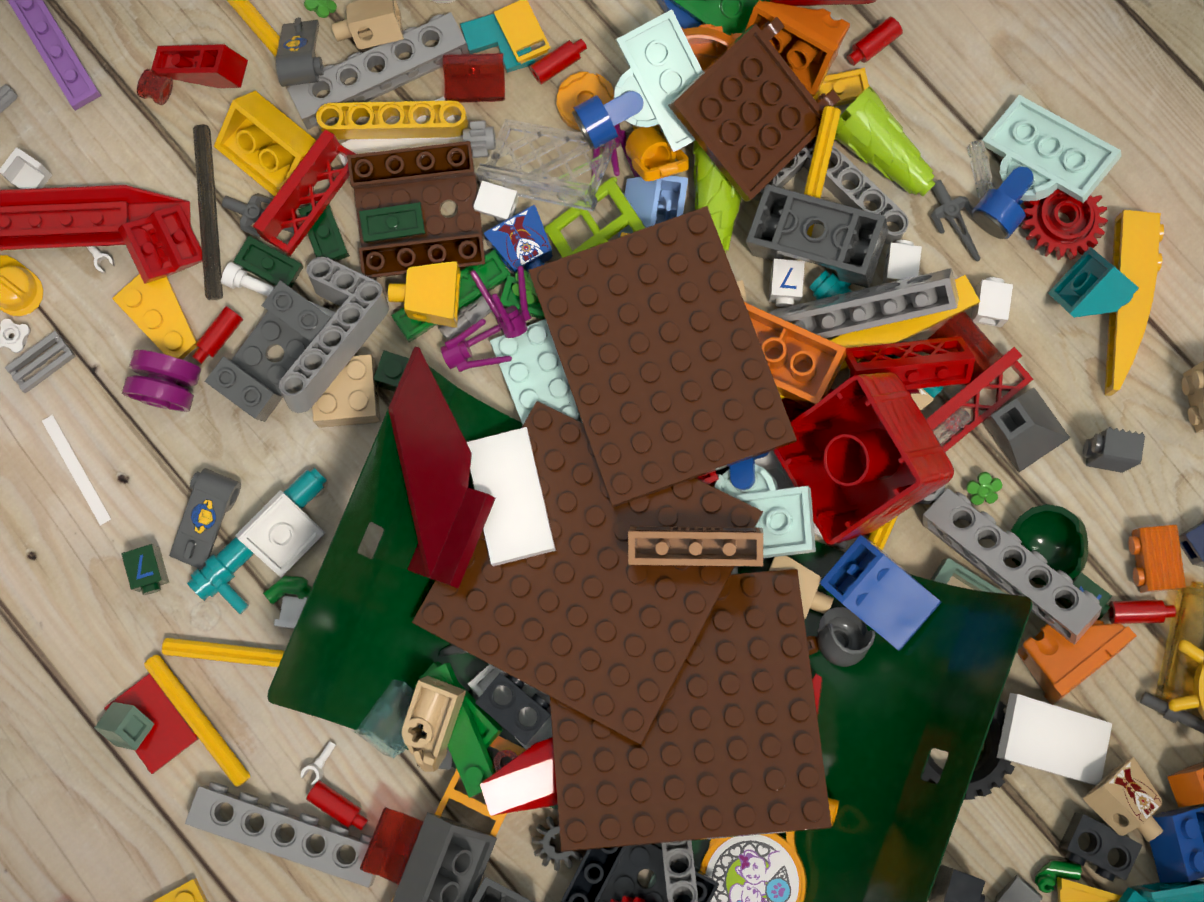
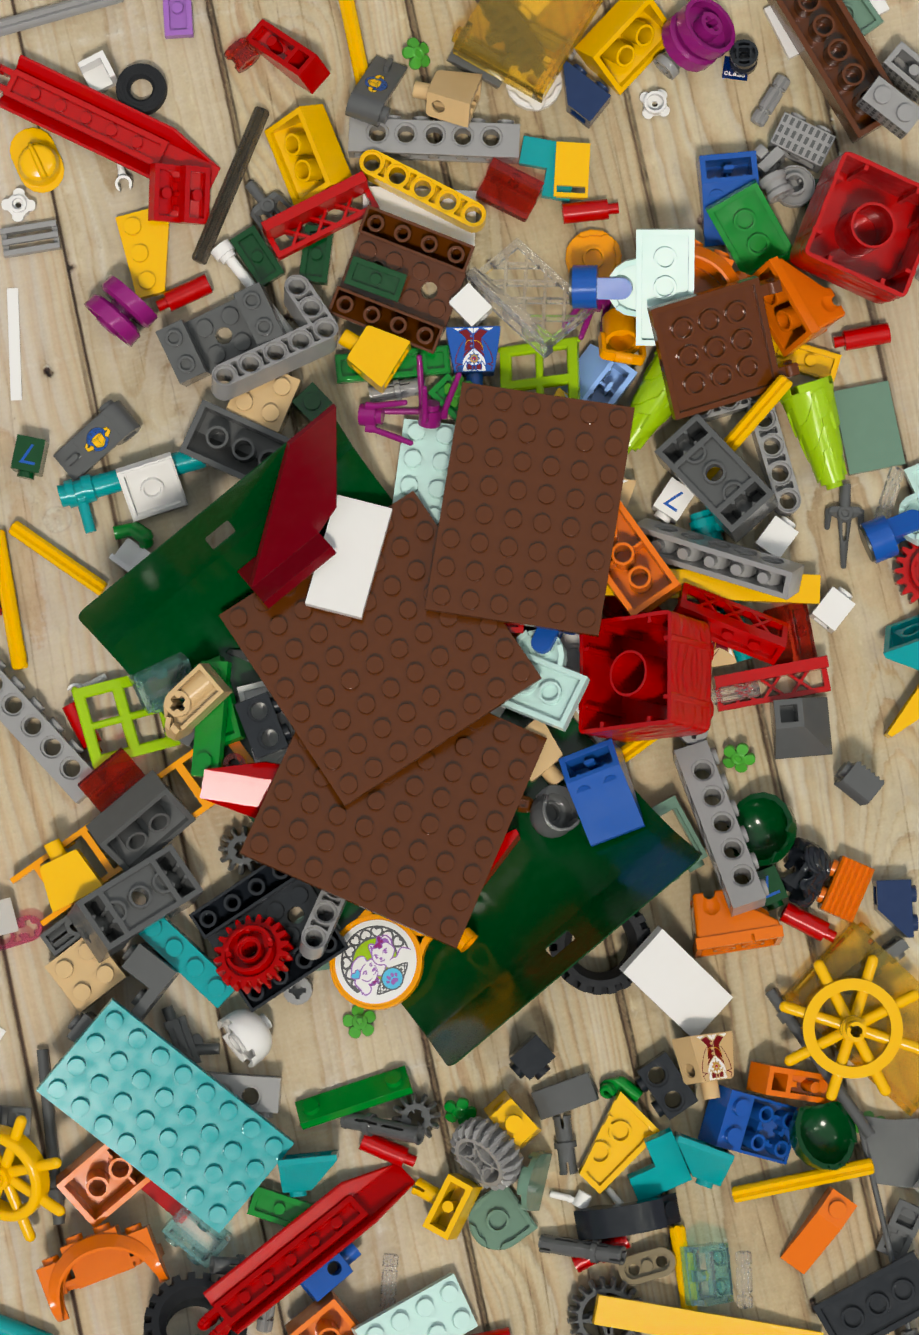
camera: 25 degrees right, 5 degrees up
light grey gear [463,120,496,158] -> none
medium nougat brick [628,526,764,566] -> none
none -> lime window [71,675,181,770]
none -> black tyre [116,63,167,115]
none -> dark grey slope [179,400,290,480]
none -> black hair [780,837,831,908]
none -> sand green tile [834,381,906,476]

